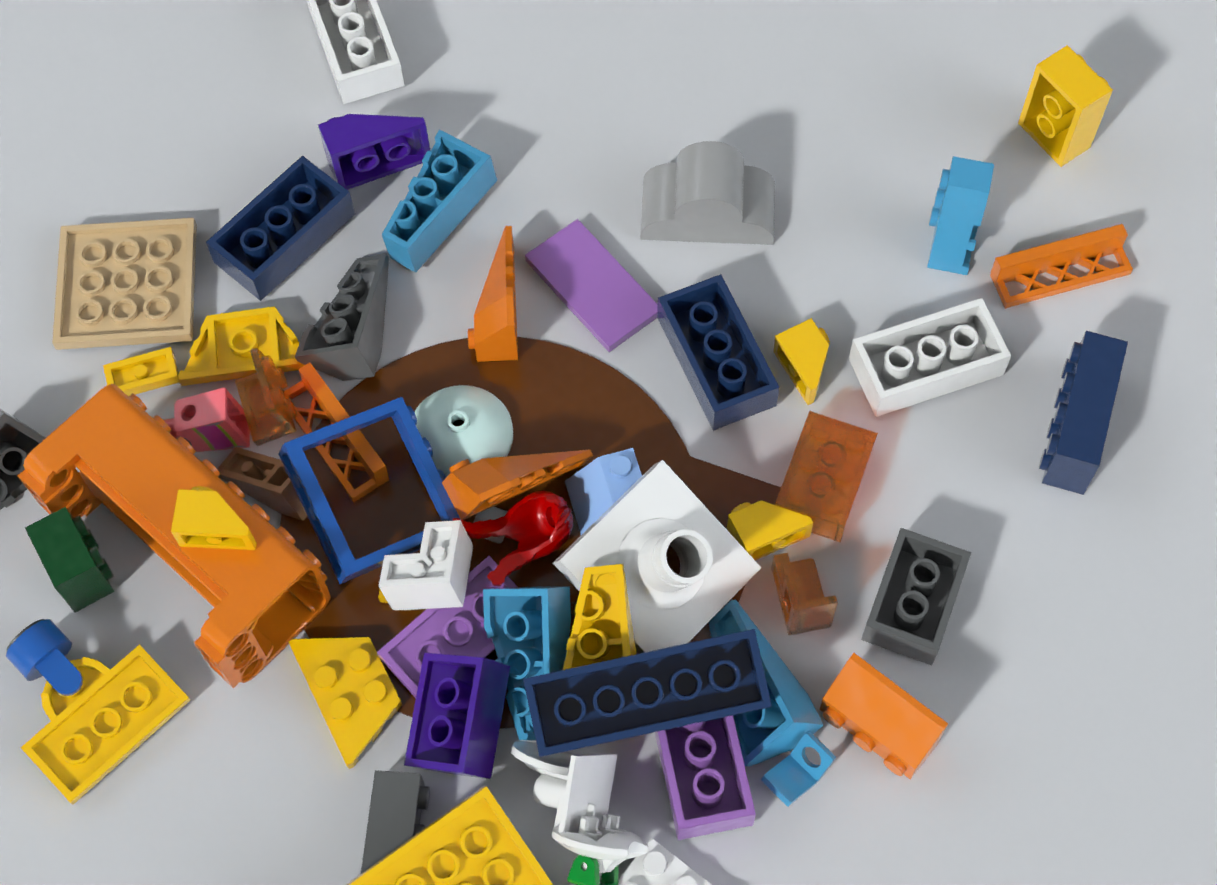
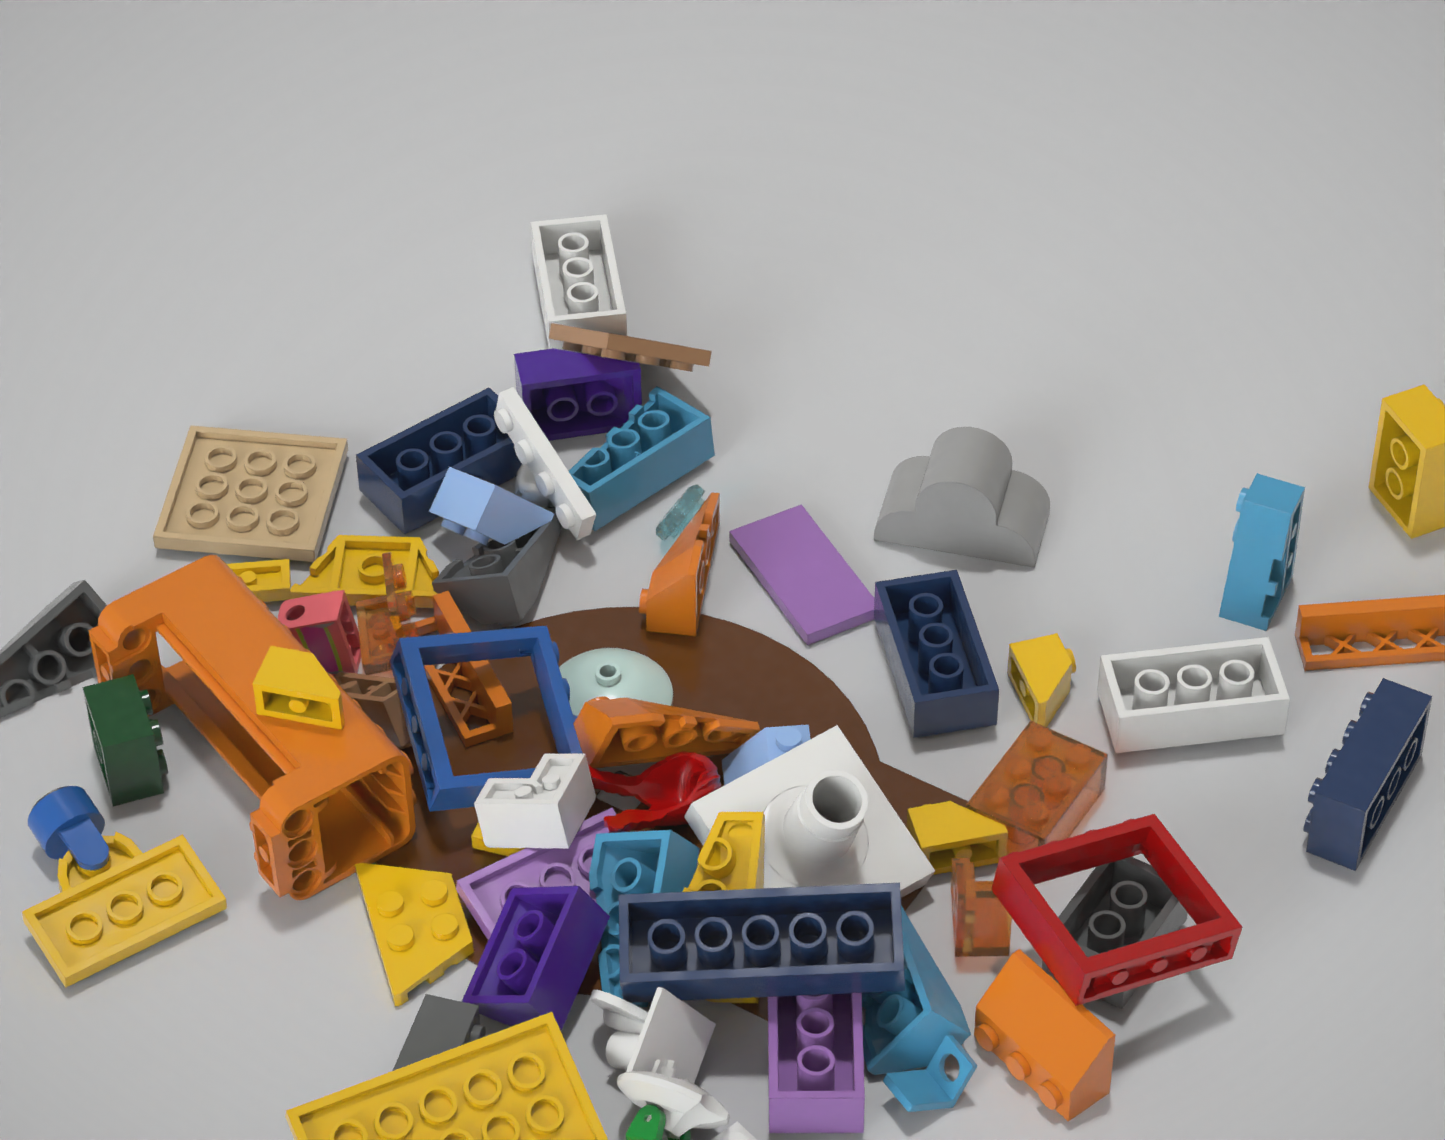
camera: 10 degrees right, 20 degrees down
none -> light blue slope [429,467,554,545]
none -> white plate [494,387,596,540]
none -> medium nougat plate [549,323,712,372]
none -> clear light blue gear [656,484,705,541]
none -> red window [991,814,1243,1006]

